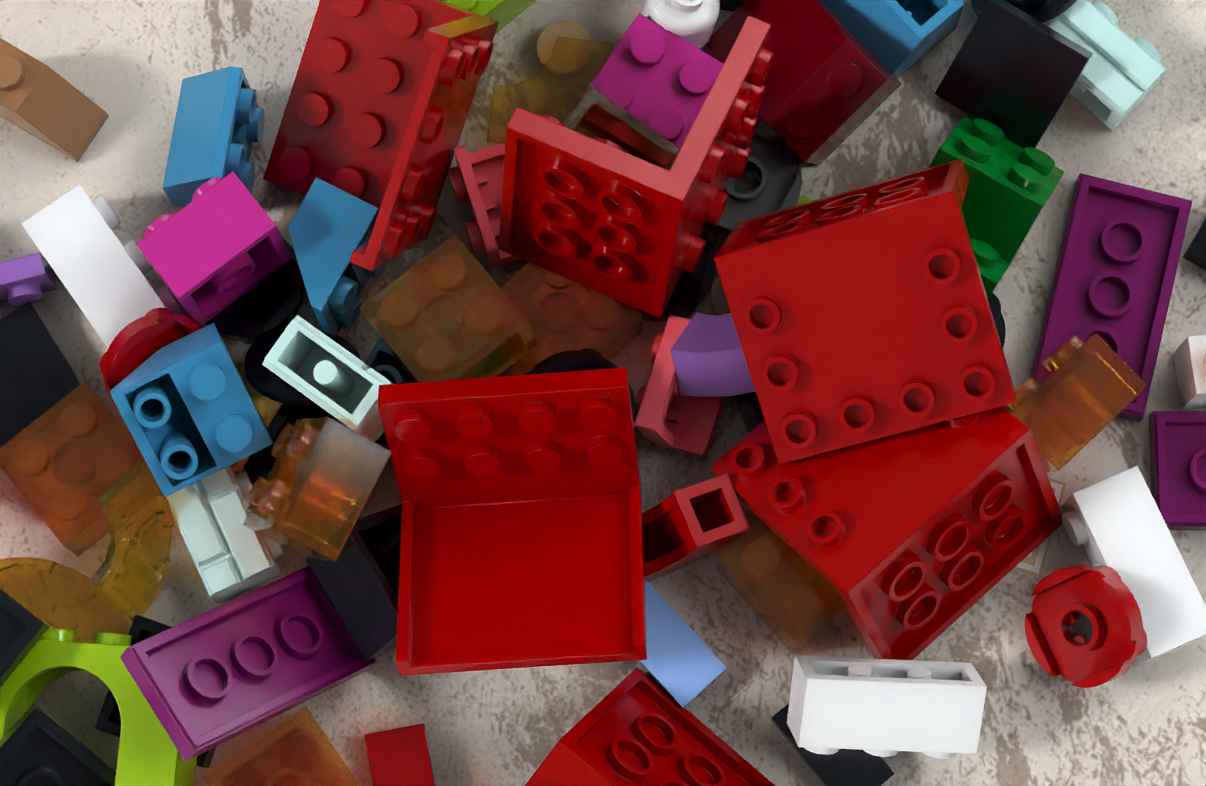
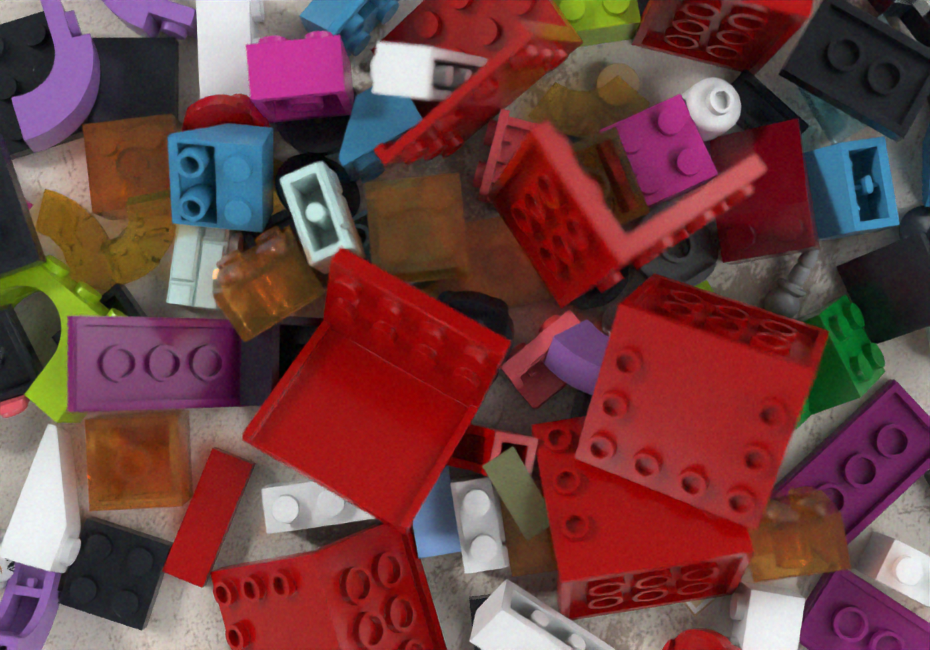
camera: 30 degrees right, 10 degrees up
none -> white brick [261,478,376,534]
none -> white brick [370,42,489,101]
none -> white brick [450,473,510,573]
none -> olive sticker [483,446,549,541]
none -> light grey bar [764,250,819,318]

